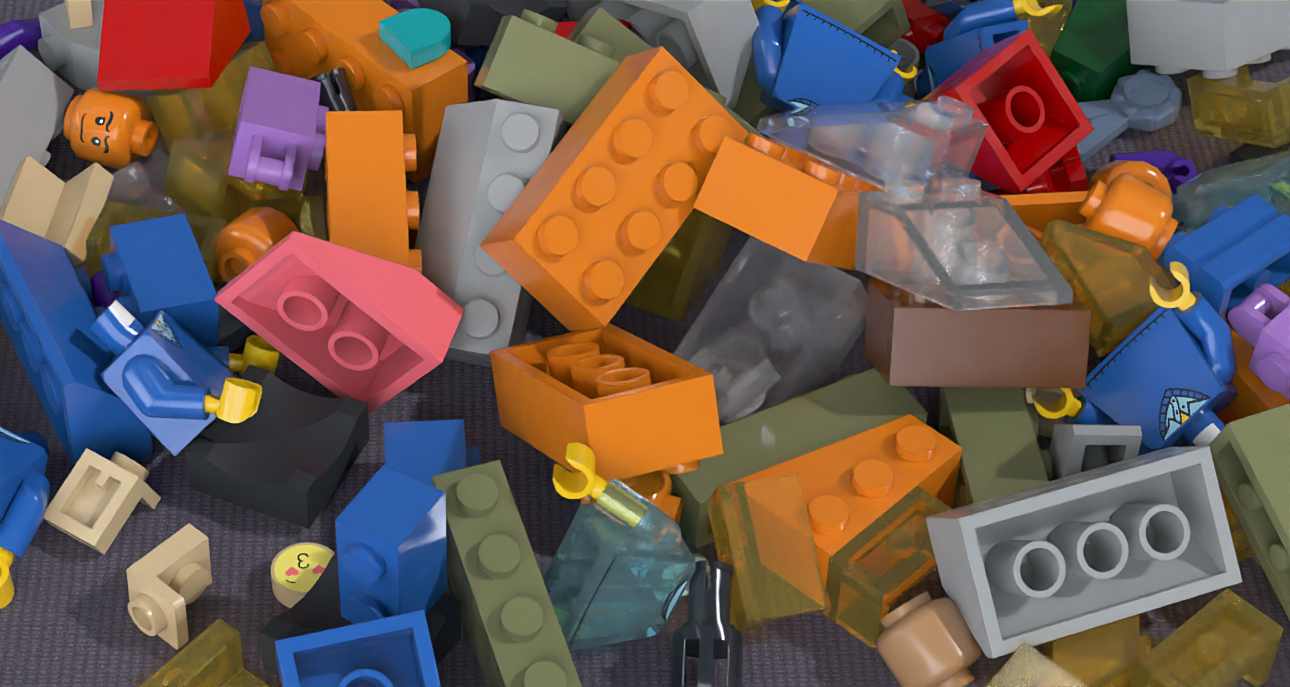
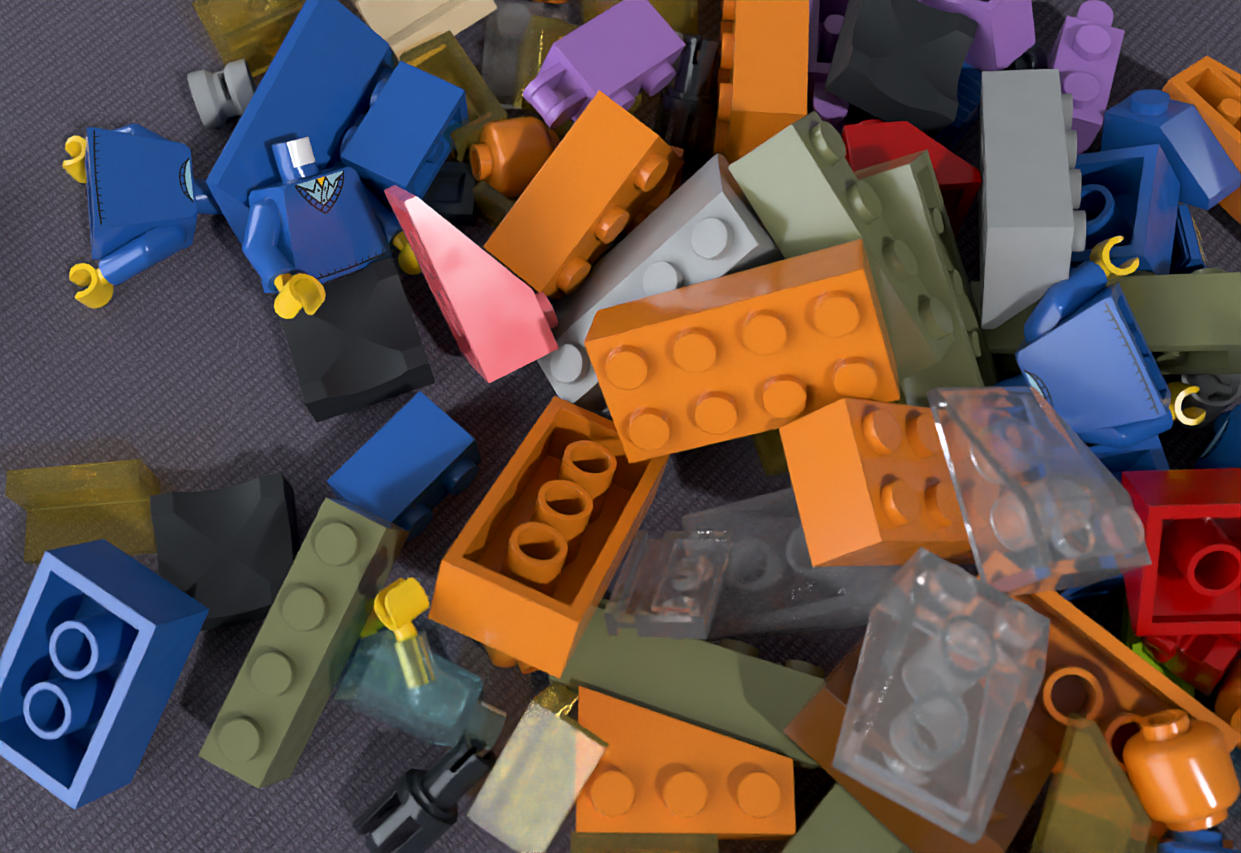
camera: 50 degrees right, 25 degrees up
tan bracket [43,448,161,555] -> none
tan bracket [126,523,212,650] -> none
light yellow tile [271,542,335,608] -> none
blue brick [335,464,448,624] -> none
teal tile [379,8,451,69] -> none

